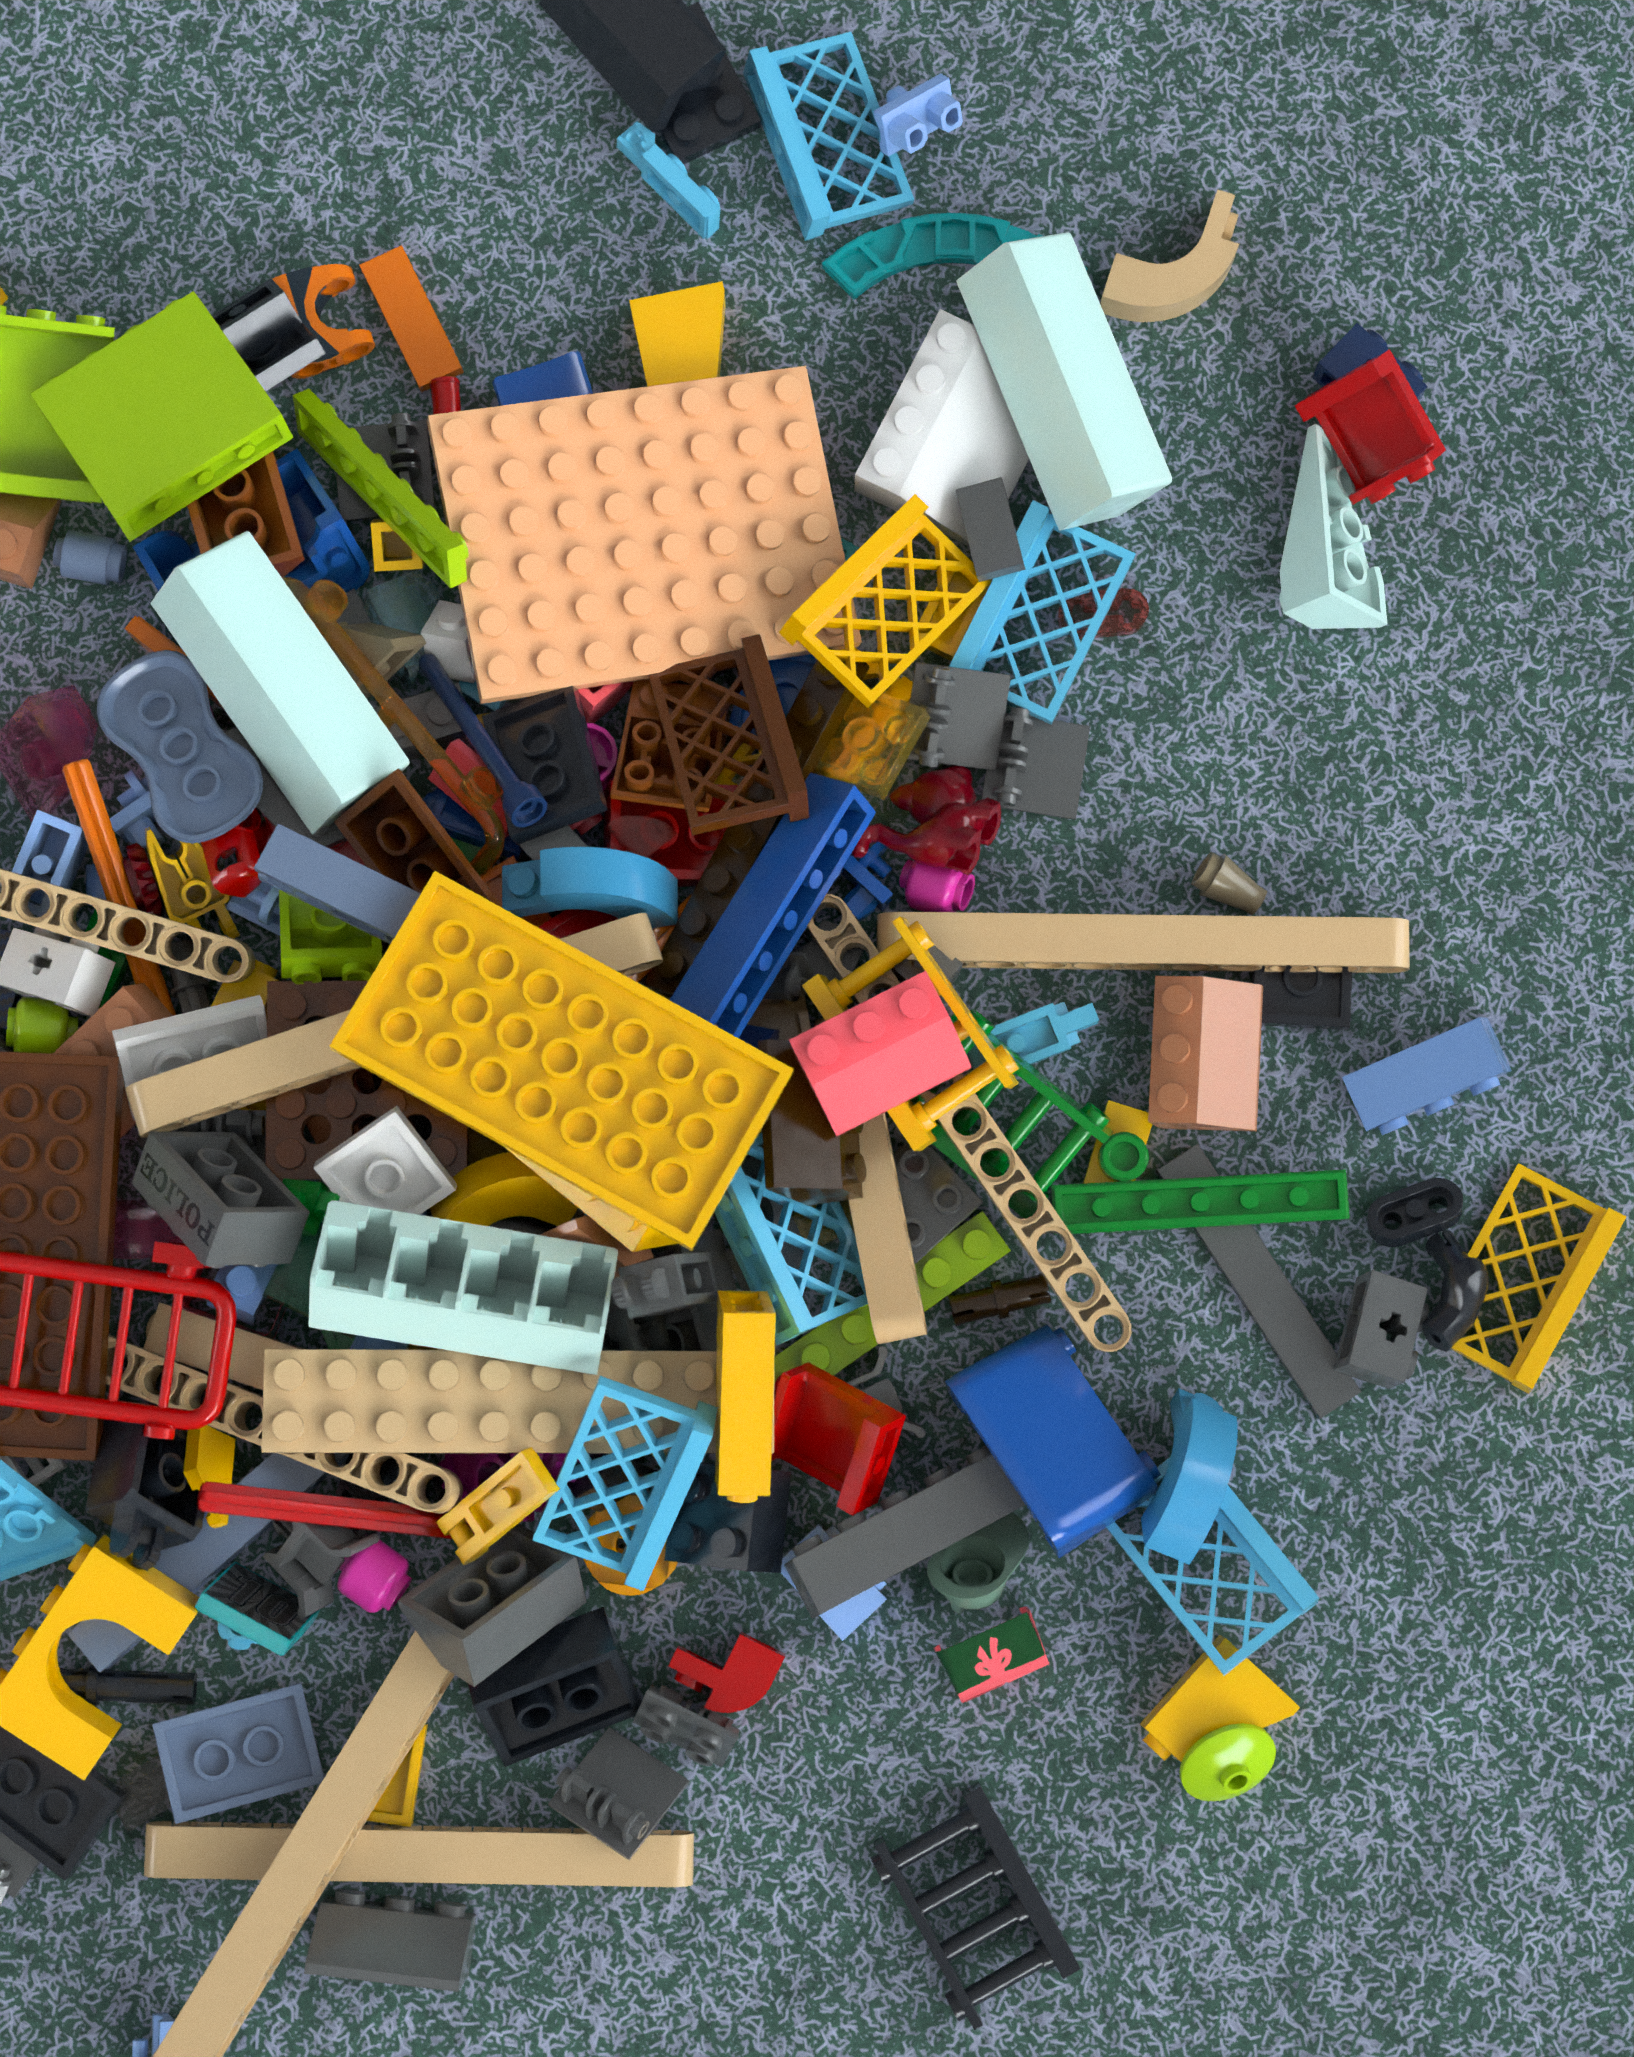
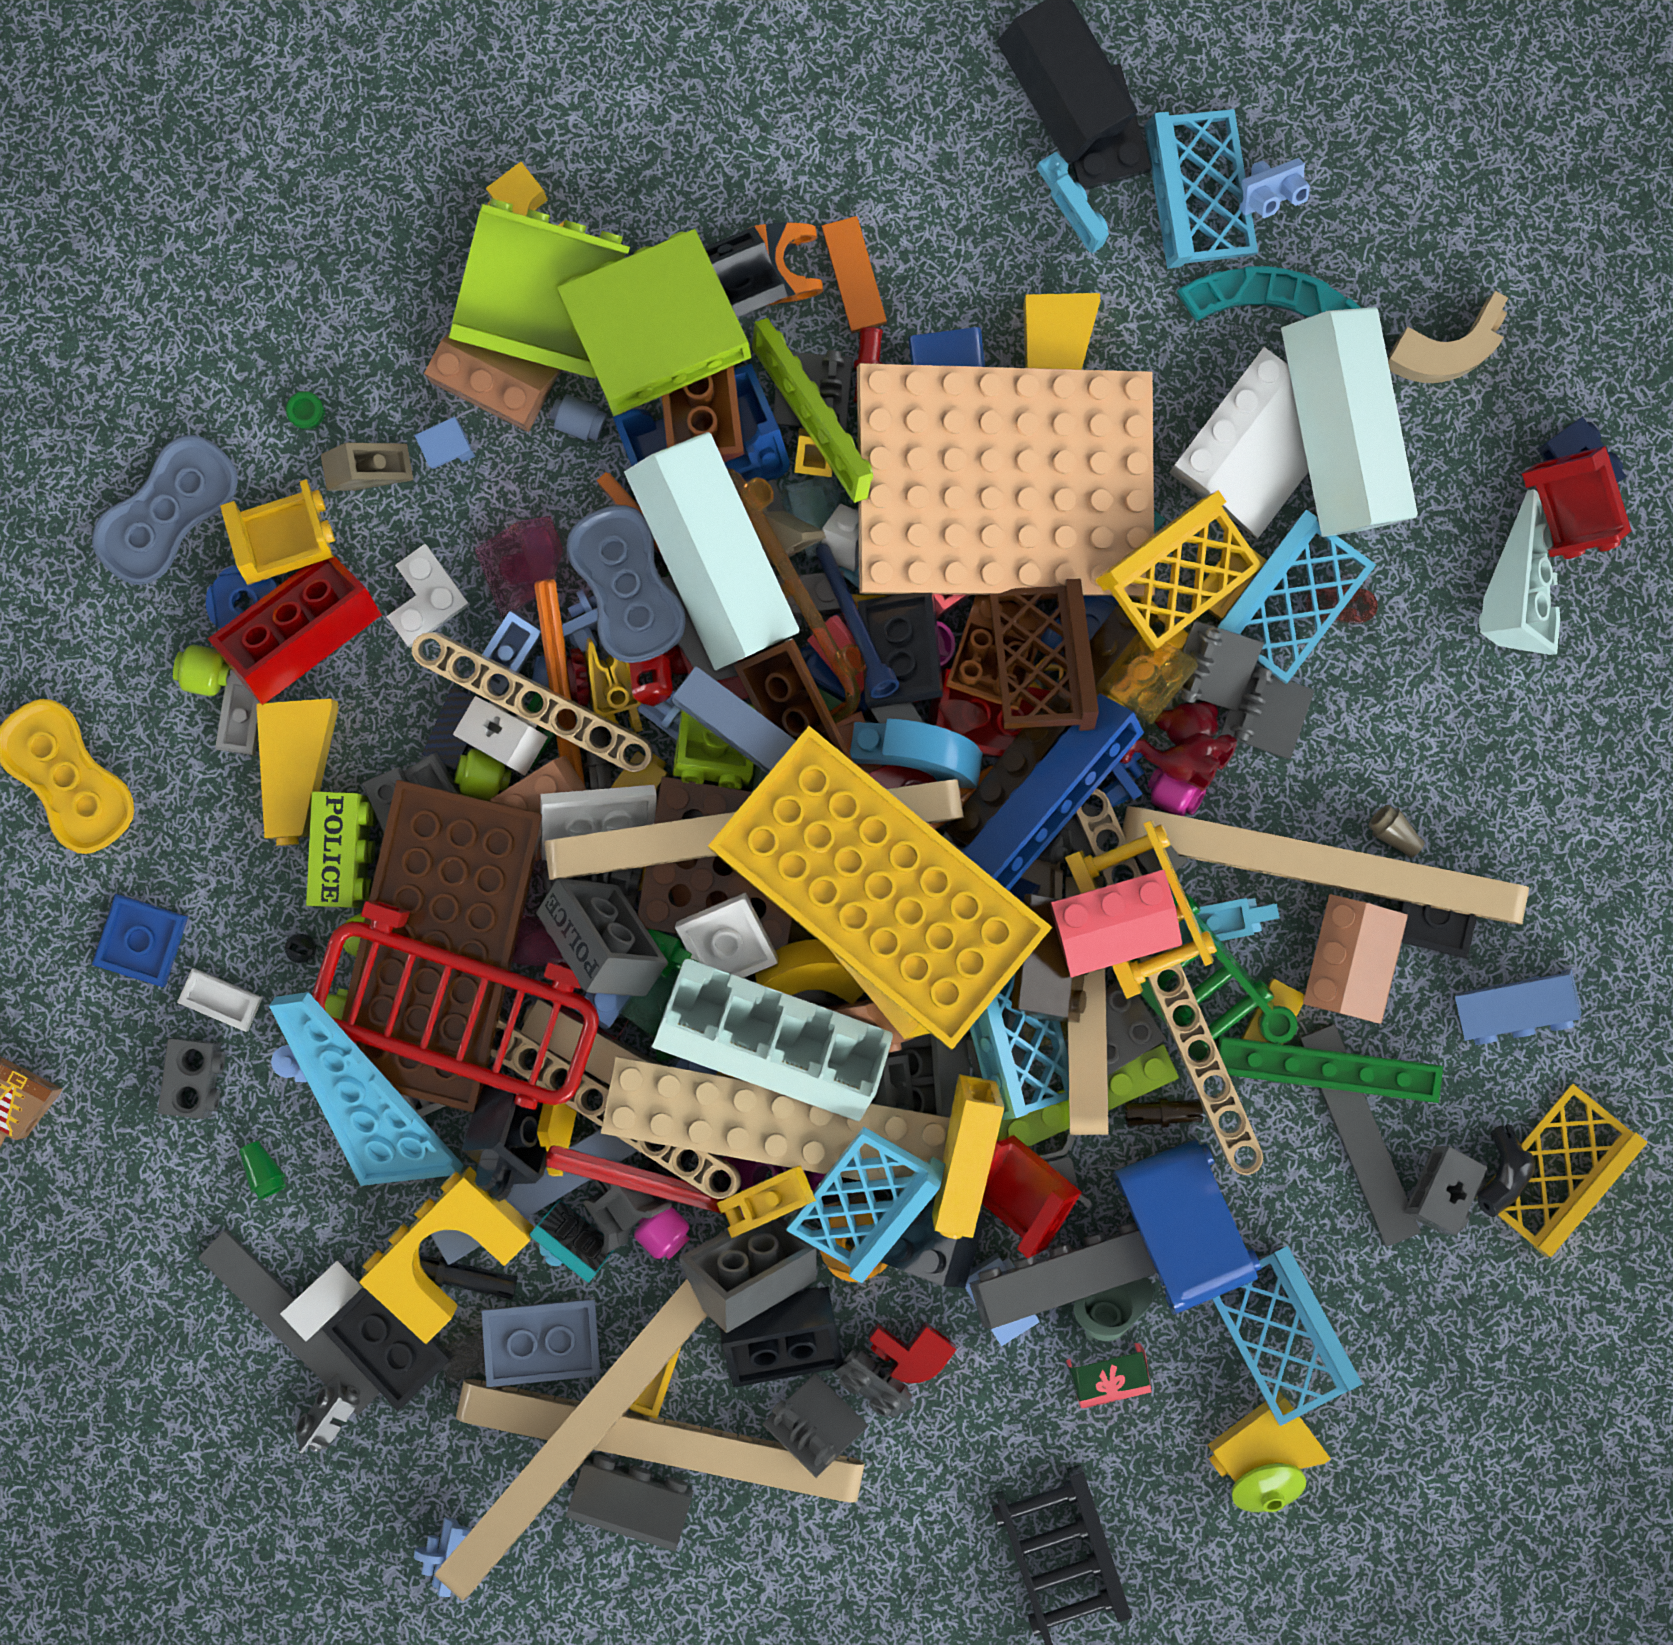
camera: 10 degrees right, 5 degrees up
dark grey hinge [611,1252,718,1318] -> none
dark grey tile [955,477,1026,582] -> none
dark azure arch [1141,1388,1238,1565] -> none
black plate [1367,1178,1463,1247] -> none

